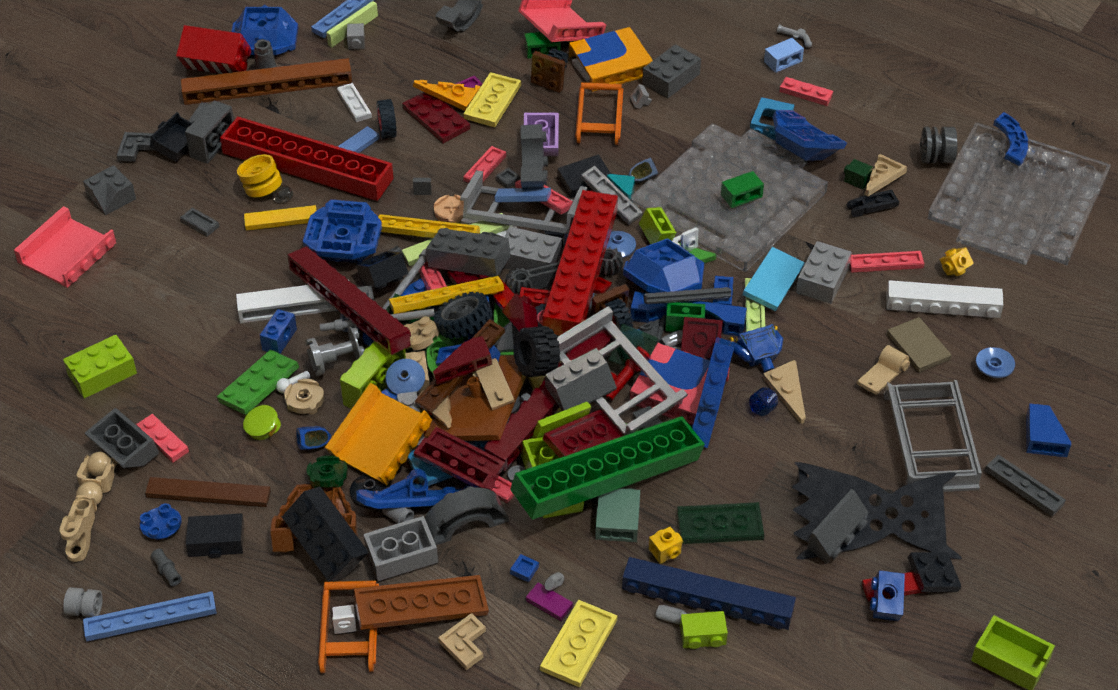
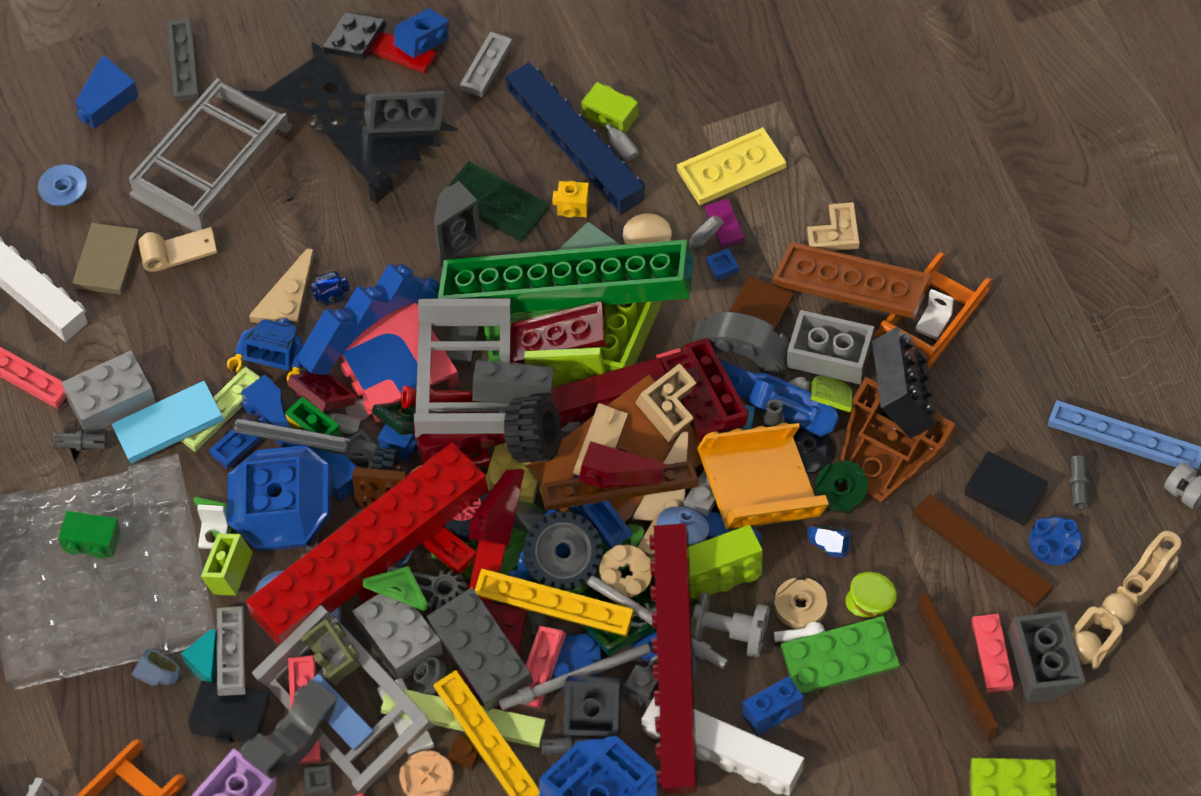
camera: 140 degrees left, 10 degrees up
none -> dark grey pin [53,431,106,451]
none -> olive window [300,619,361,686]
none -> bright green tile [363,566,428,610]
none -> dark grey slope [434,181,482,268]
none -> light grey plate [460,32,513,97]
none -> tan dish [623,213,672,245]
none -> tan brick [636,363,696,442]
none -> reddish brown tile [729,276,794,332]
none -> dark grey pin [764,399,785,427]
none -> lime window [811,376,853,412]
none -> reddish brown tile [917,594,999,742]

